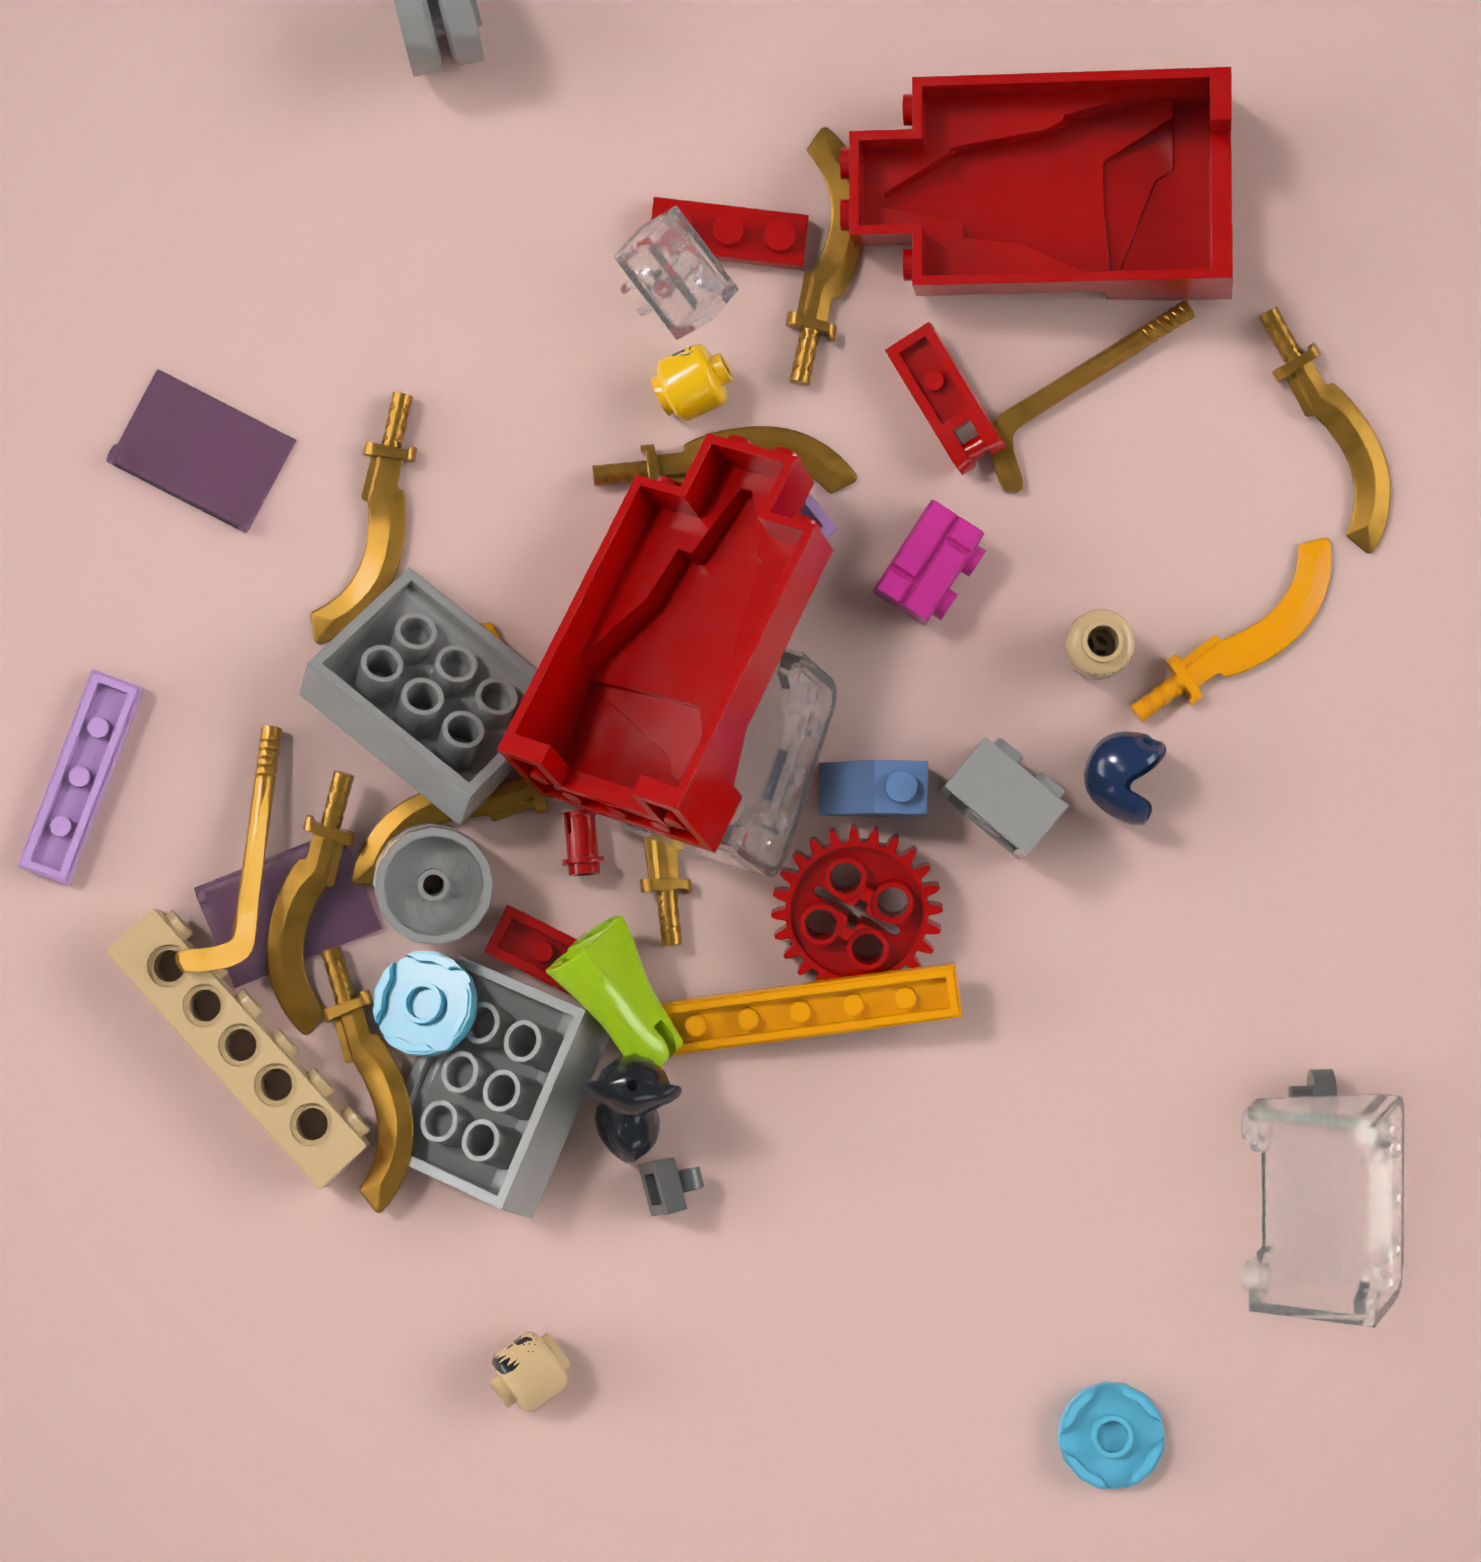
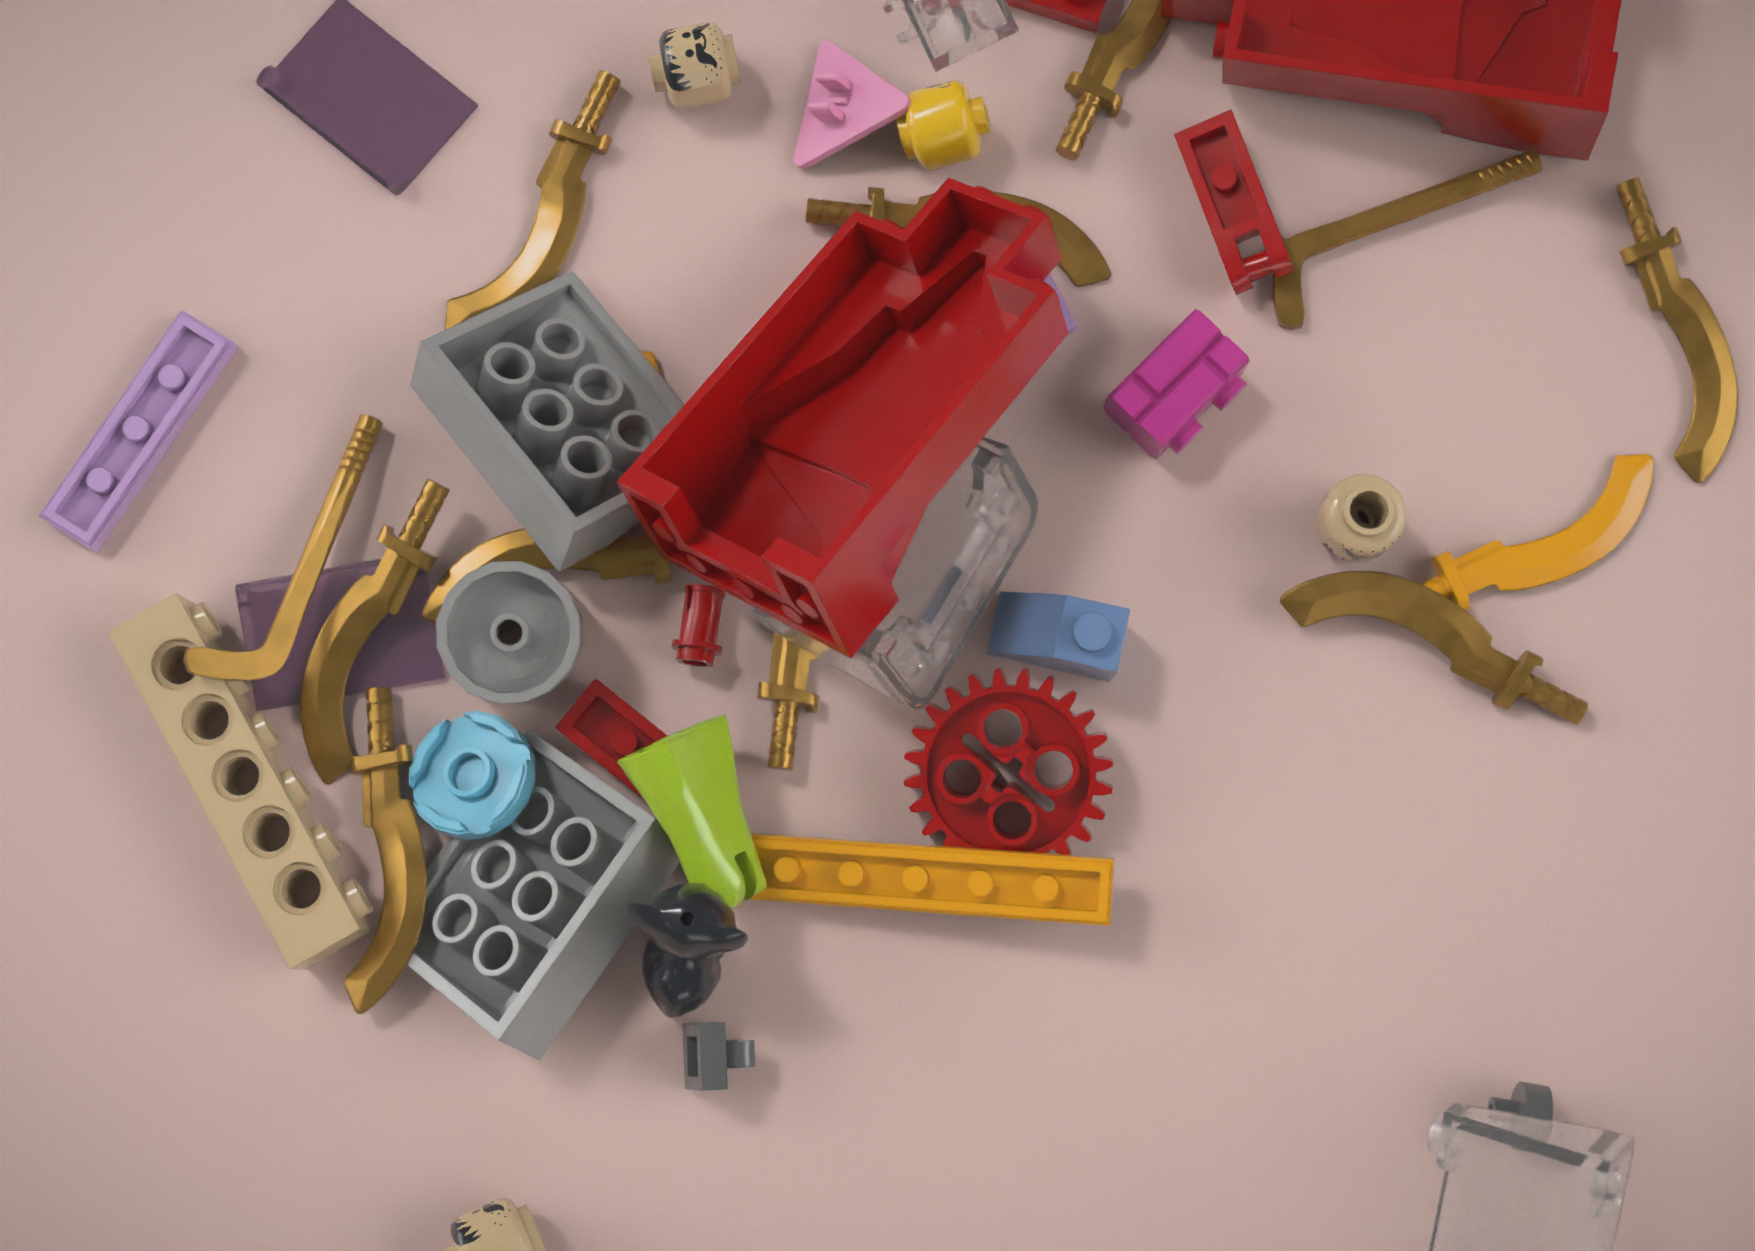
camera: 20 degrees right, 5 degrees down
light grey brick [938,737,1069,860] -> none
dark blue helmet [1084,731,1166,825] -> none
none -> tan head [648,22,741,109]
none -> bright pink piece [793,41,911,170]
none -> pearl gold sword [1280,571,1588,725]

